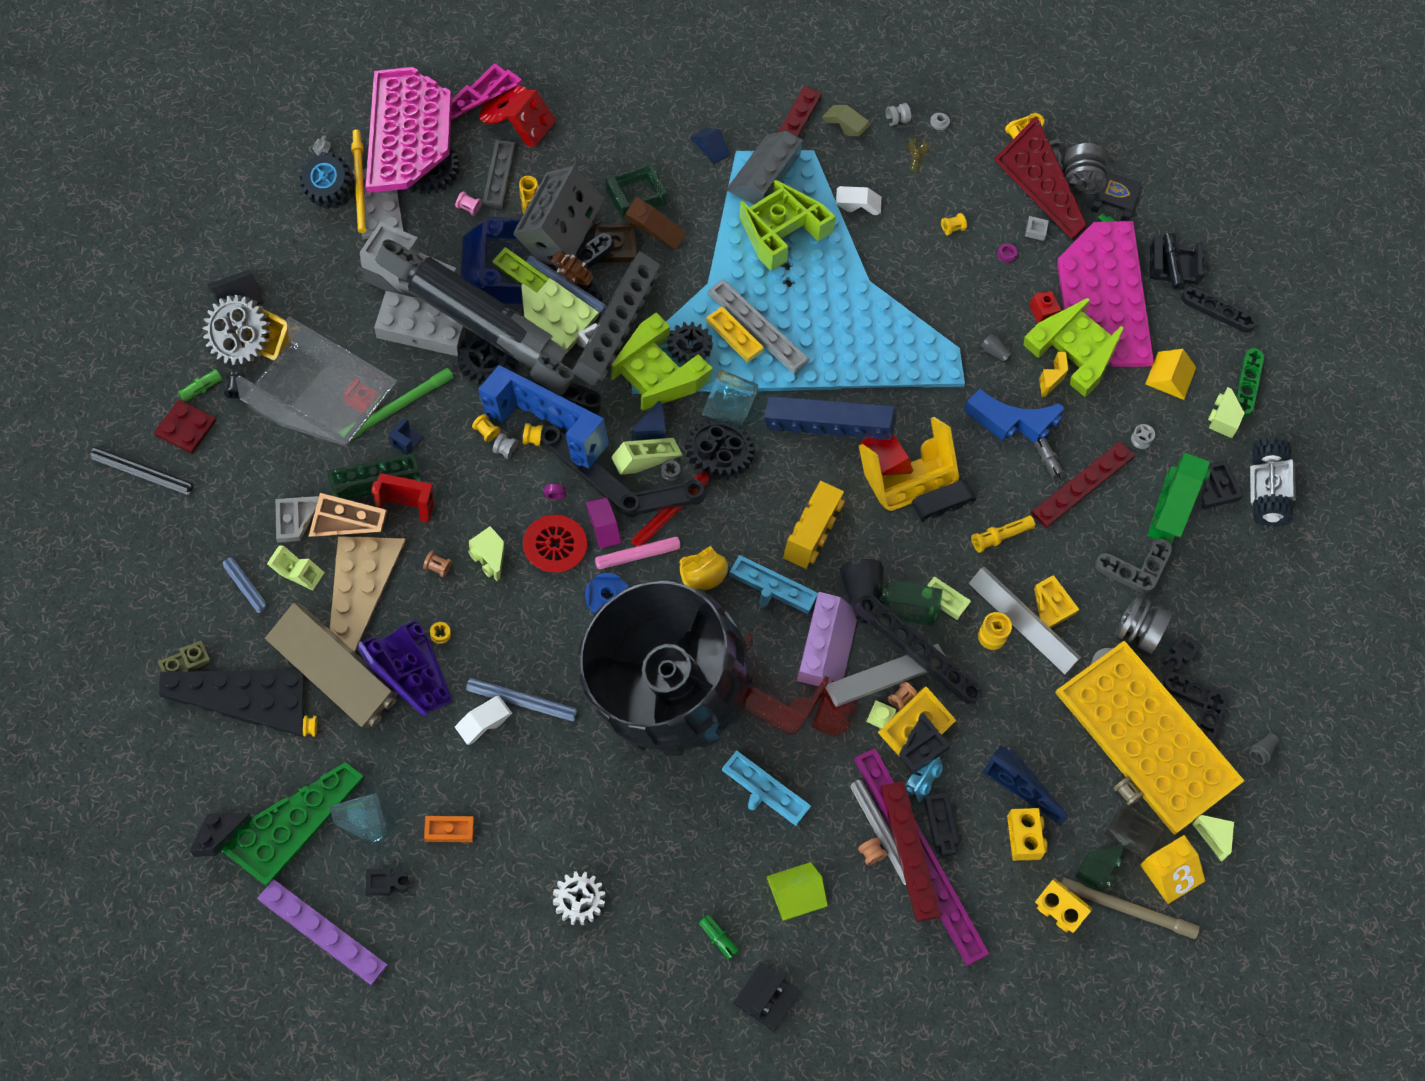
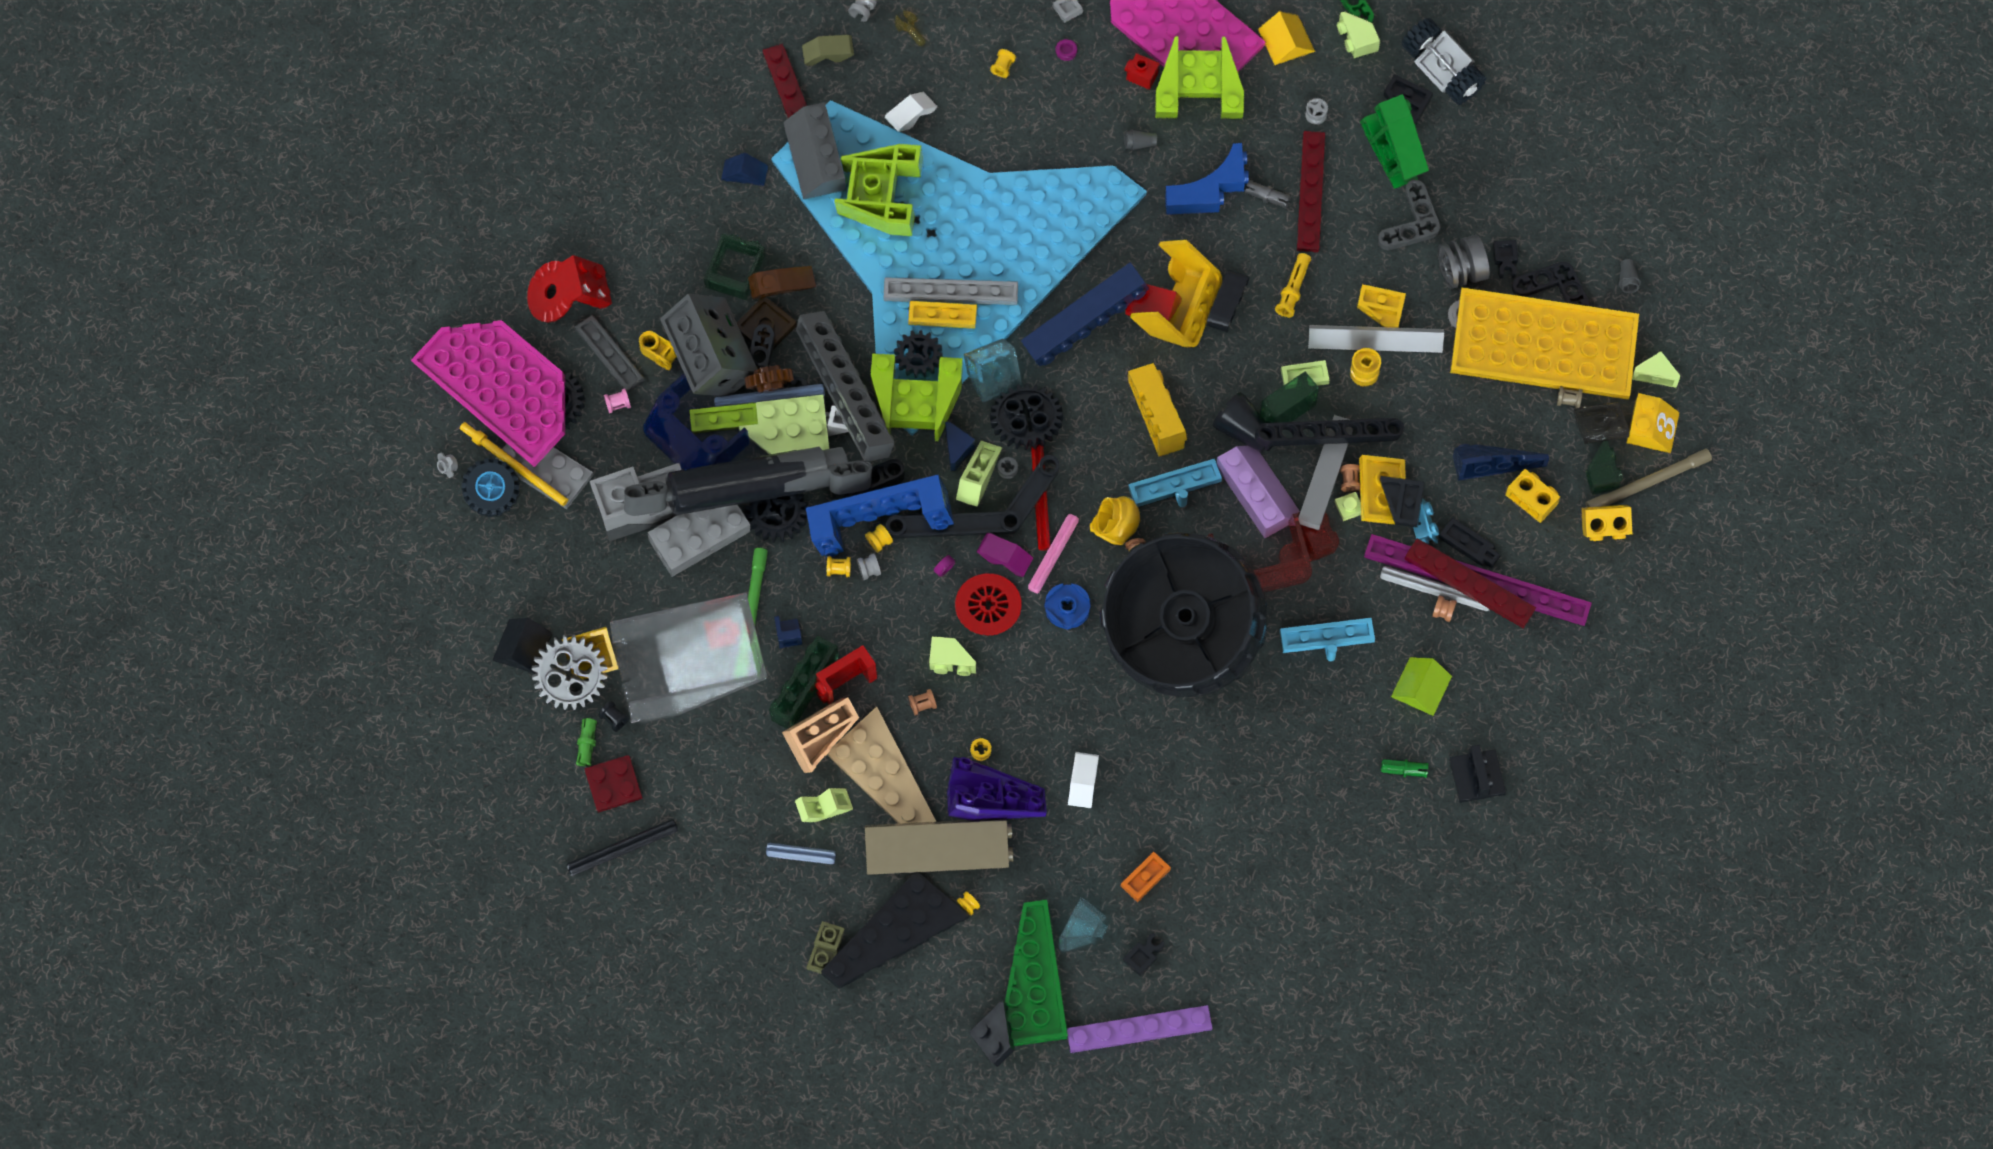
camera: 35 degrees left, 5 degrees up
light grey wing [275,496,319,543] -> none
dark pink wedge [451,63,522,120] -> none
sand blue axle [466,678,577,721] -> none
white gear [553,871,605,925] -> none
yellow slope [1040,352,1068,397] -> none

